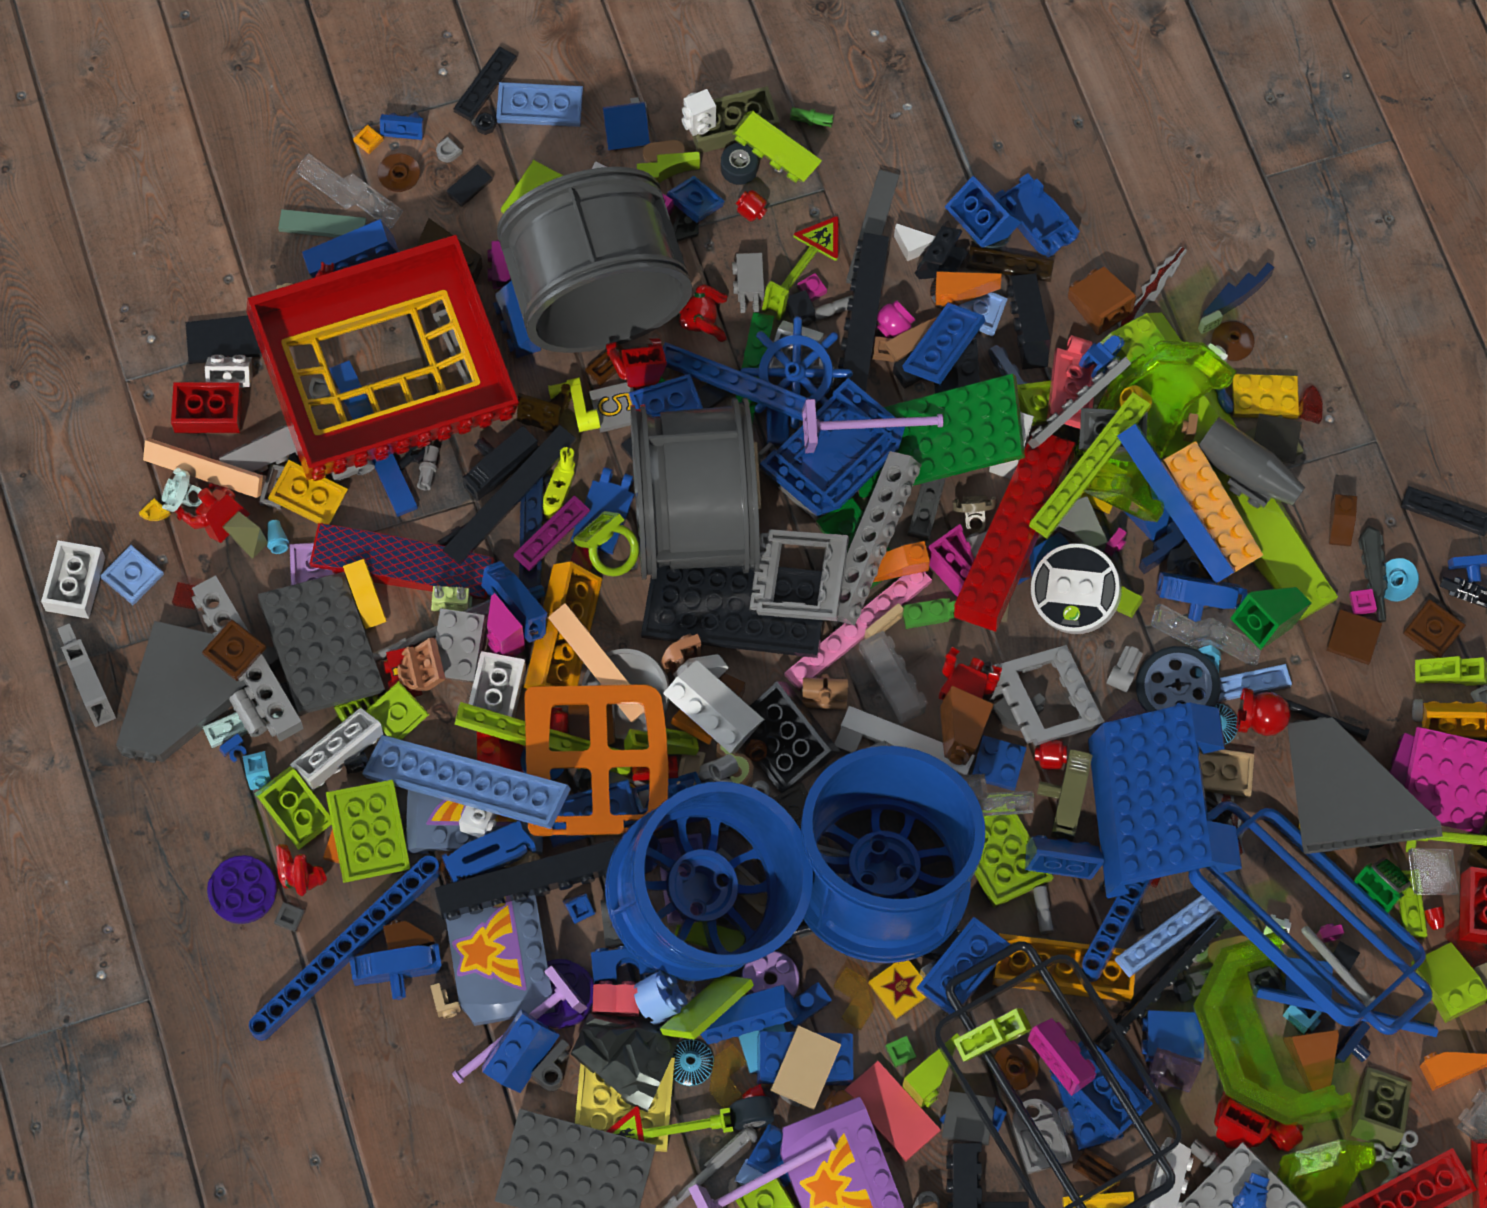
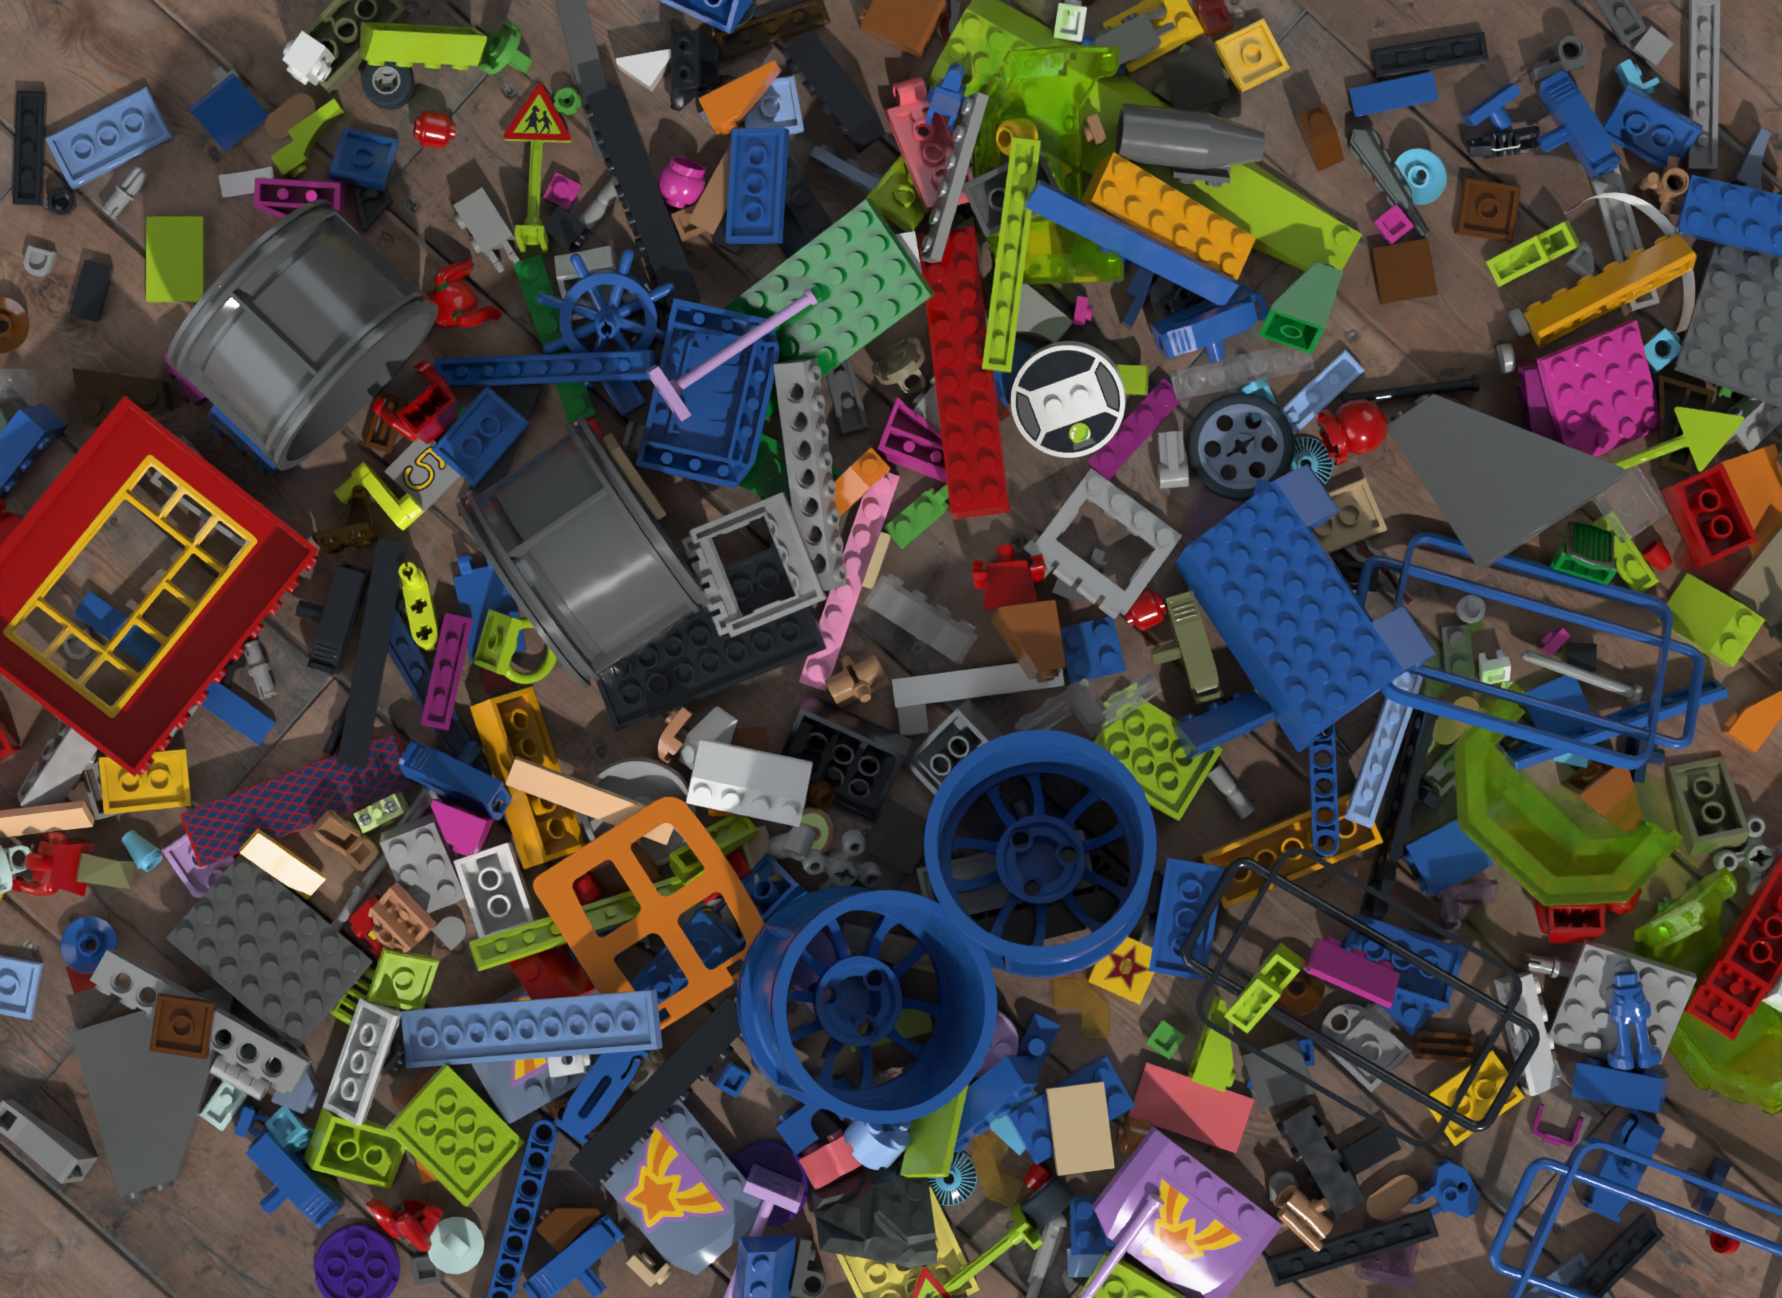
camera: 25 degrees left, 20 degrees up
none -> blue dish [60,916,118,973]
none -> light grey axle [101,166,149,219]
none -> blue piece [245,1128,345,1229]
none -> sand blue slope [271,1047,320,1114]
none -> medium nougat animal [312,809,379,871]
none -> light aqua tile [428,1217,484,1274]
none -> light grey tile [432,916,467,950]
none -> bright green tile [478,20,533,75]
none -> bright green plate [554,87,581,115]
none -> magenta plate [1087,378,1184,480]
none -> dark grey hinge [1092,7,1176,75]
none -> yellow tile [1213,18,1290,94]
none -> blue tile [1348,71,1438,118]
none -> dark grey plate [1440,625,1475,684]
none -> white tile [1456,595,1486,623]
none -> light grey tile [1496,343,1516,374]

